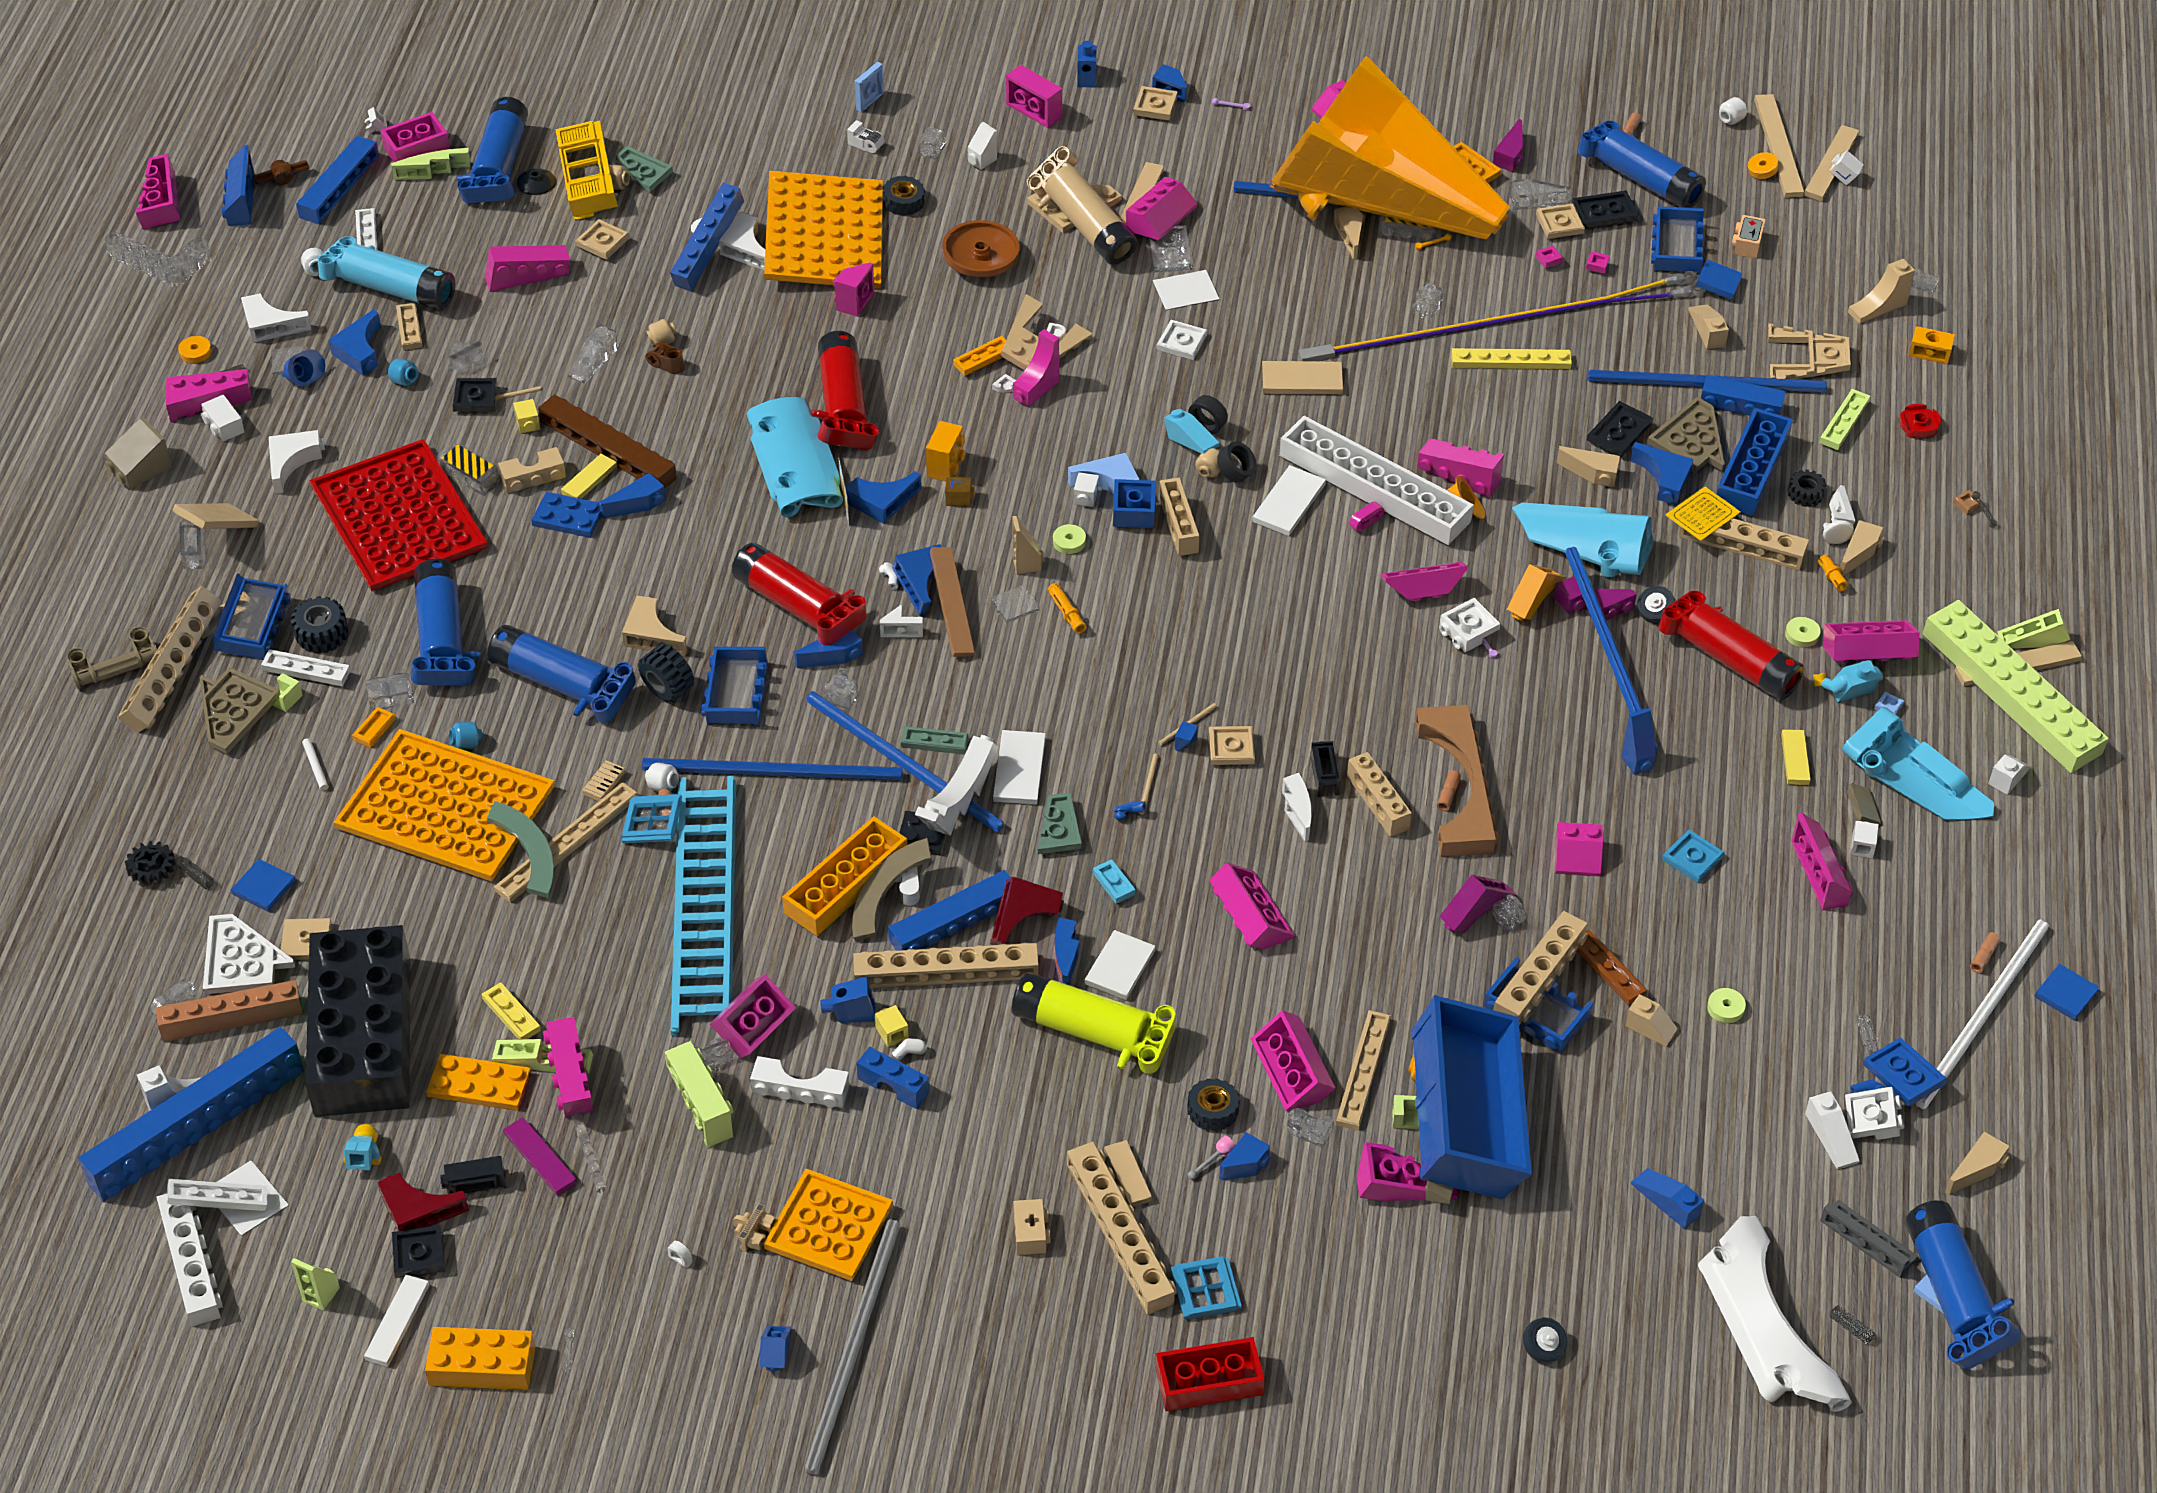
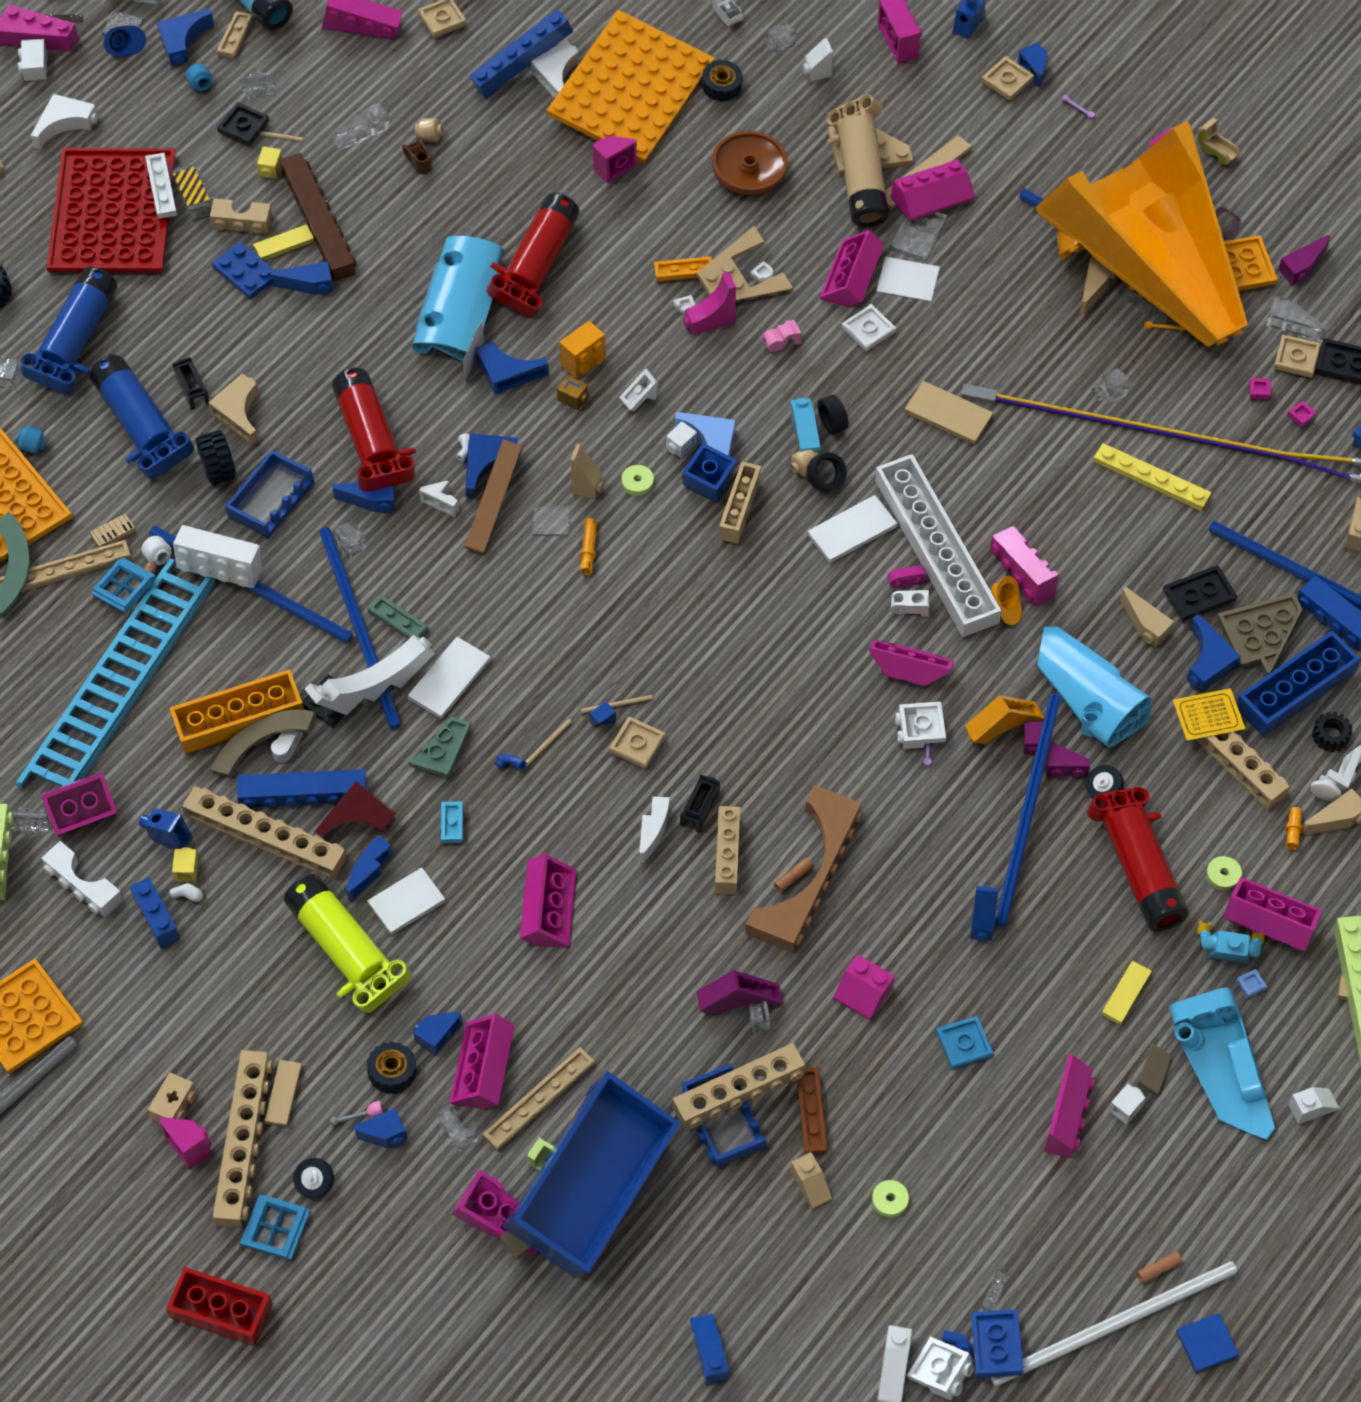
camera: 30 degrees right, 10 degrees up
none -> white plate [145,153,177,219]
none -> dark pink slope [158,1117,212,1170]
none -> black window [172,357,209,410]
none -> white brick [173,525,262,588]
none -> black wheel [293,1158,334,1199]
none -> blue slope [413,1011,463,1056]
none -> white slope [620,369,658,412]
none -> bright pink leg [762,320,802,352]
none -> dark pink slope [819,230,884,307]
none -> white leg [891,590,930,617]

